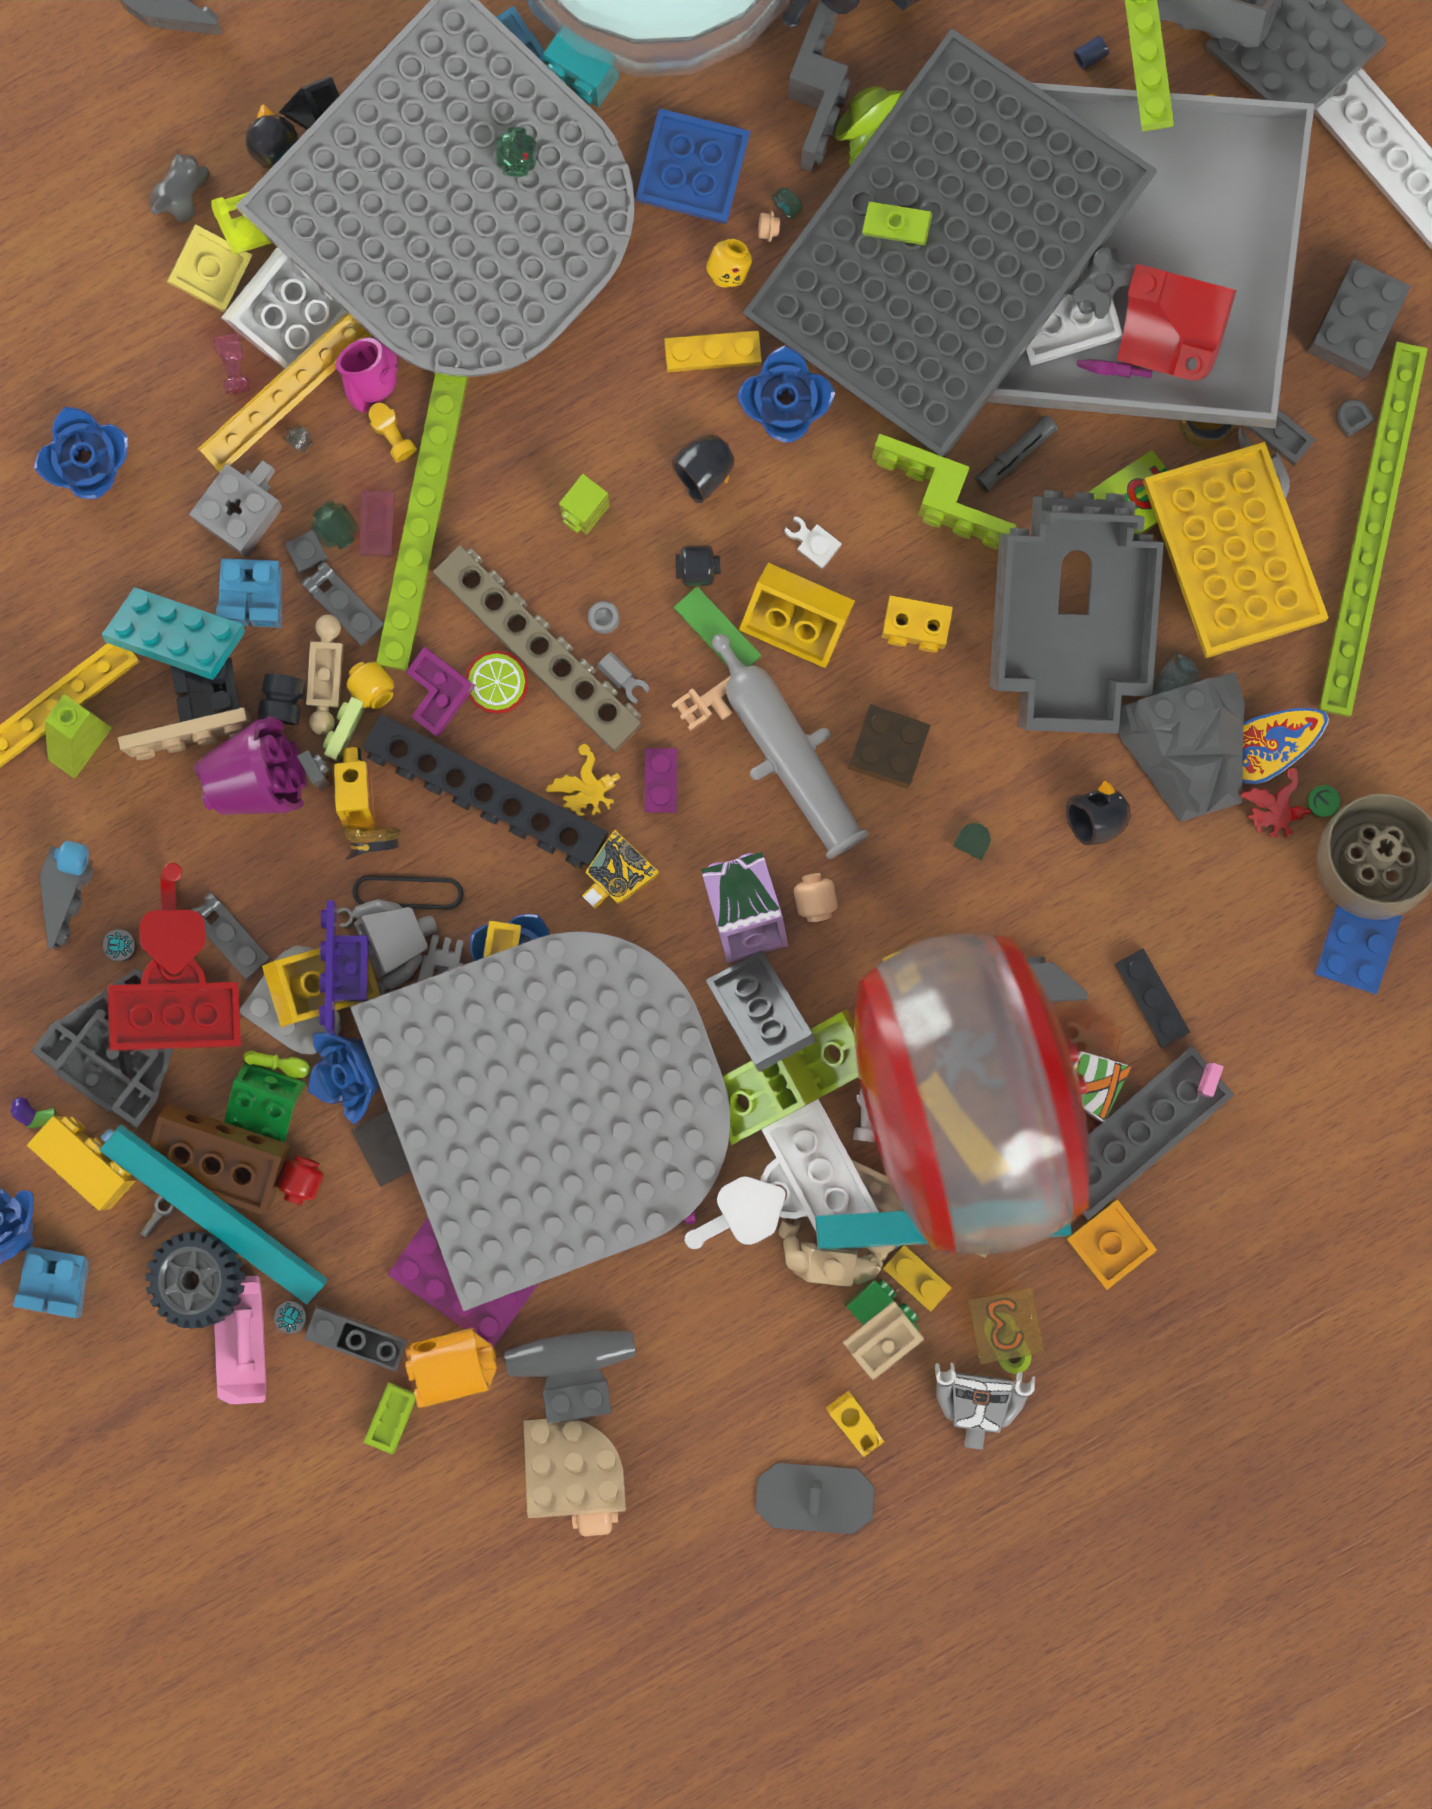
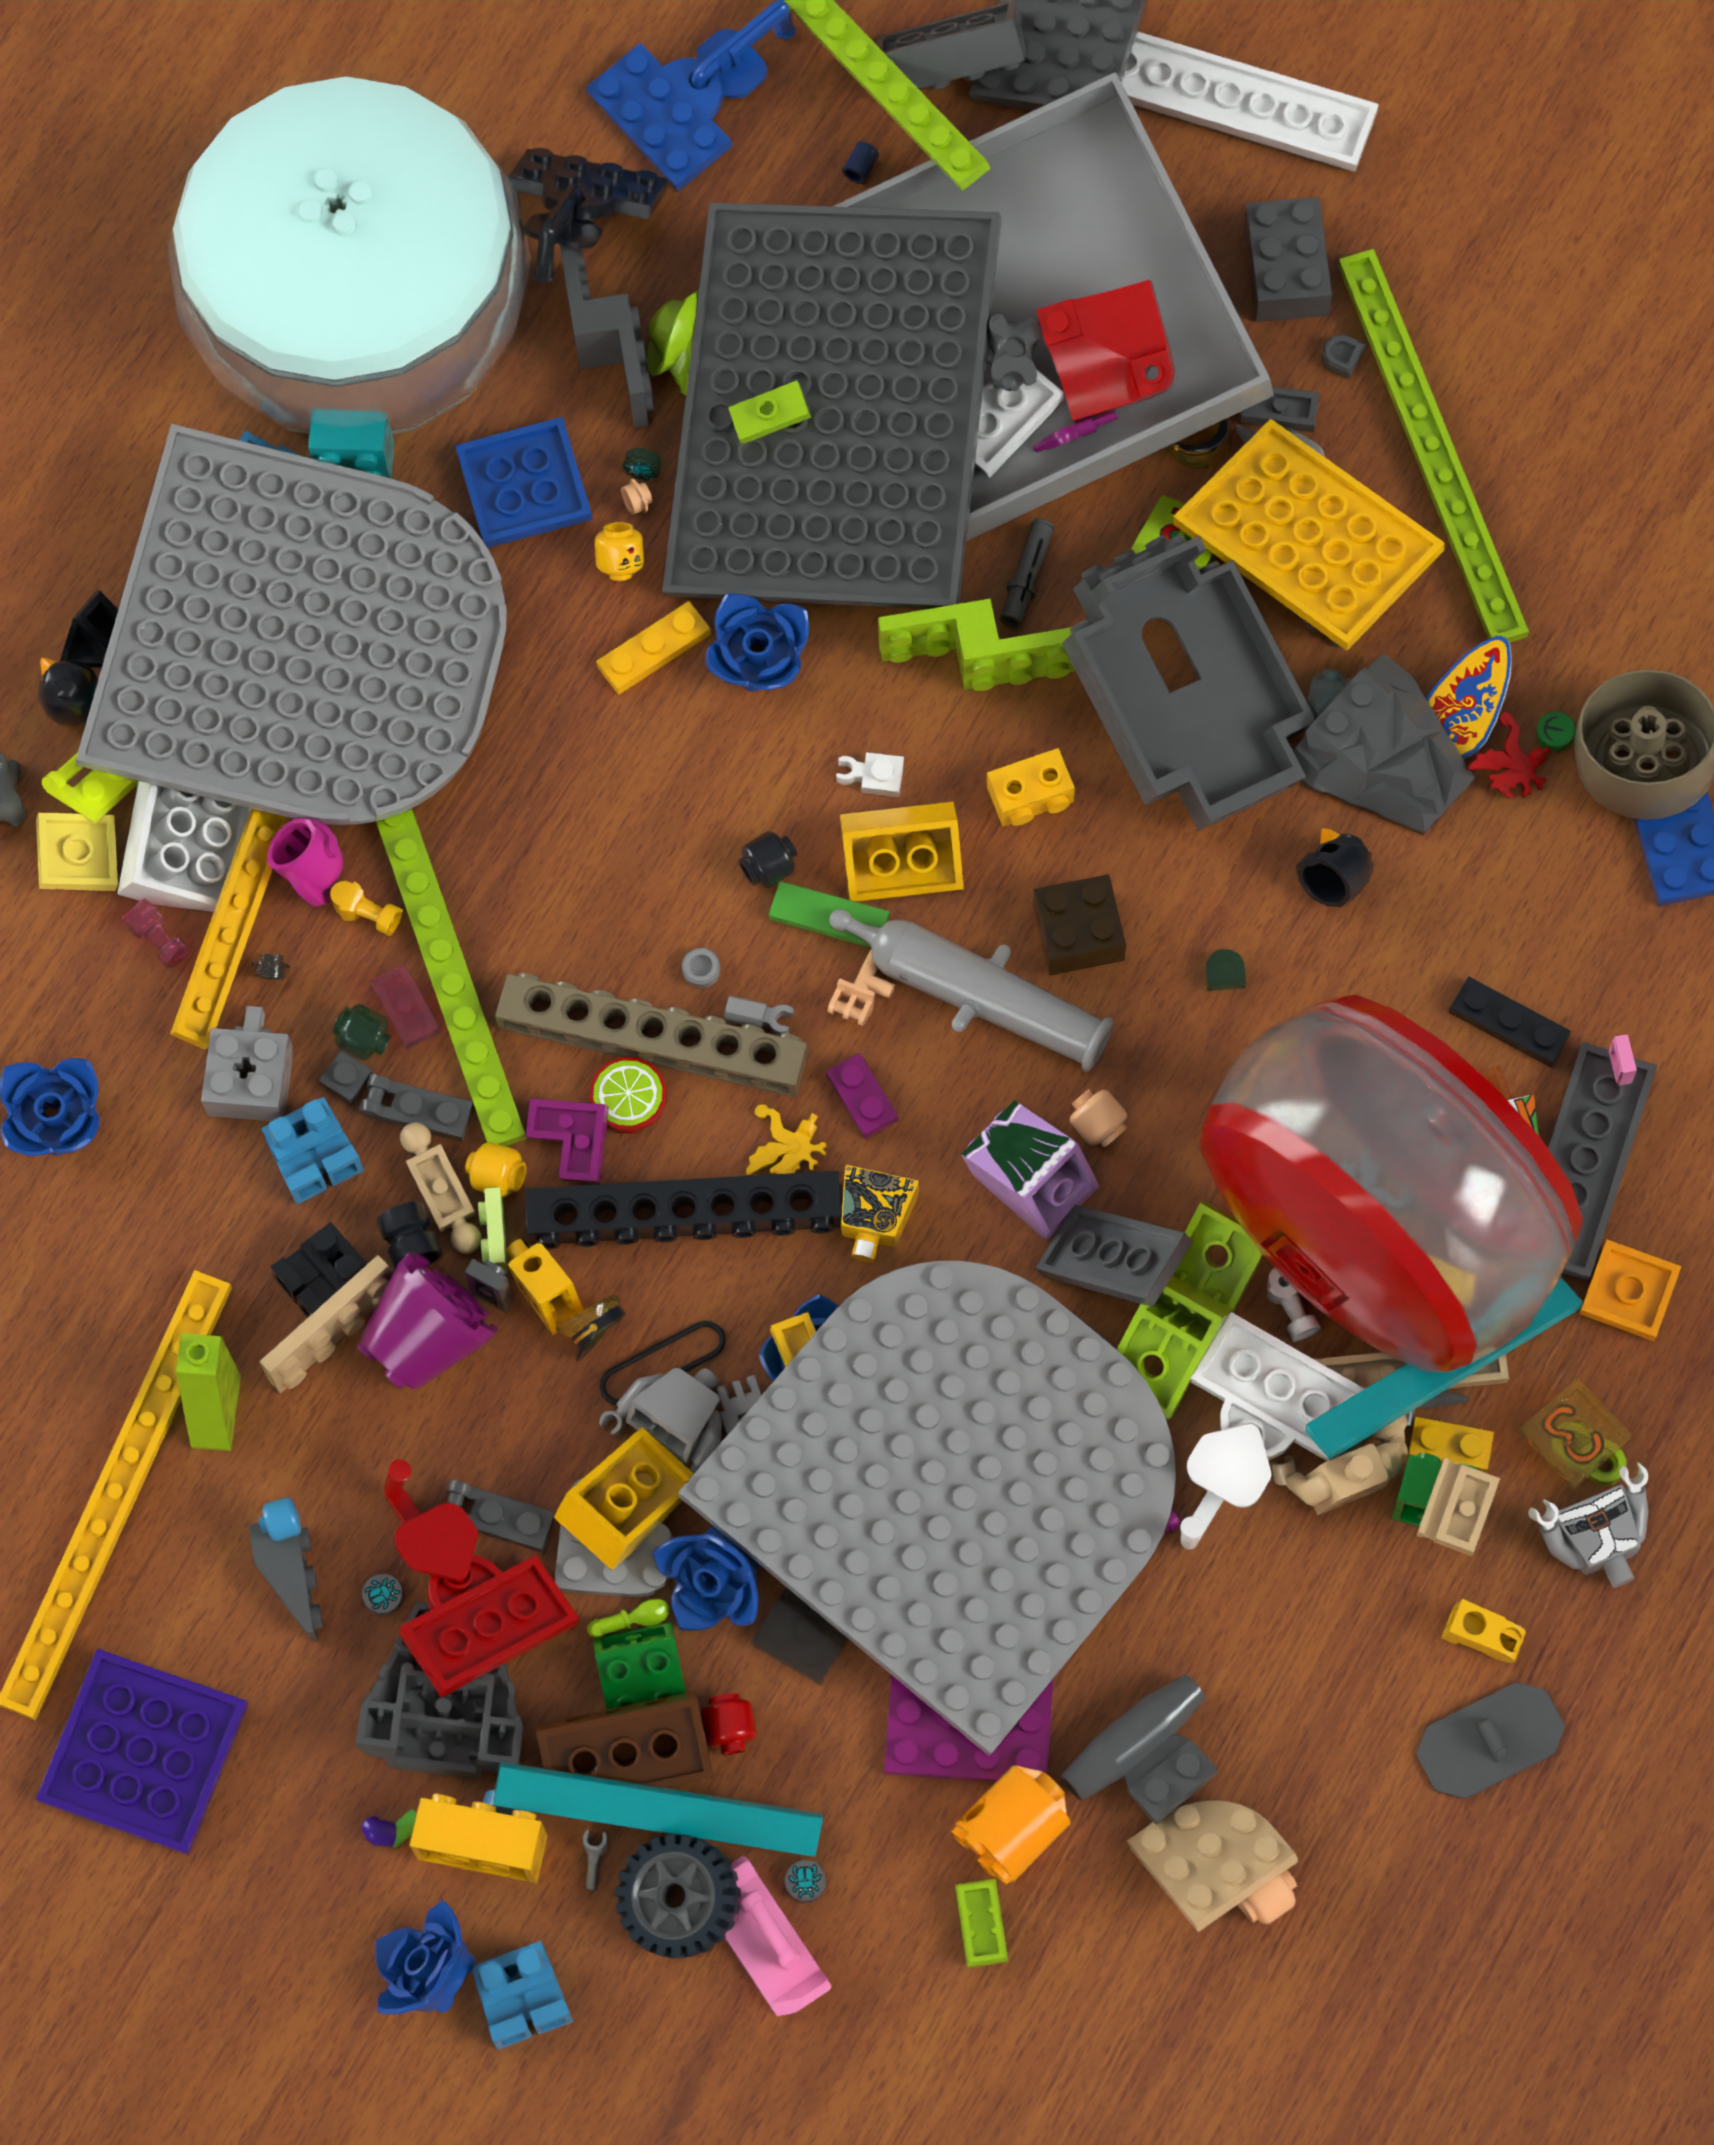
camera: 25 degrees left, 15 degrees down
teal plate [102,587,245,680] -> none
dark grey slope [304,1305,408,1371] -> none
dark purple bracket [319,900,369,1034] -> none
clear green head [495,127,537,177] -> none
lime brick [559,474,610,535] -> none
black piece [672,434,735,503] -> none

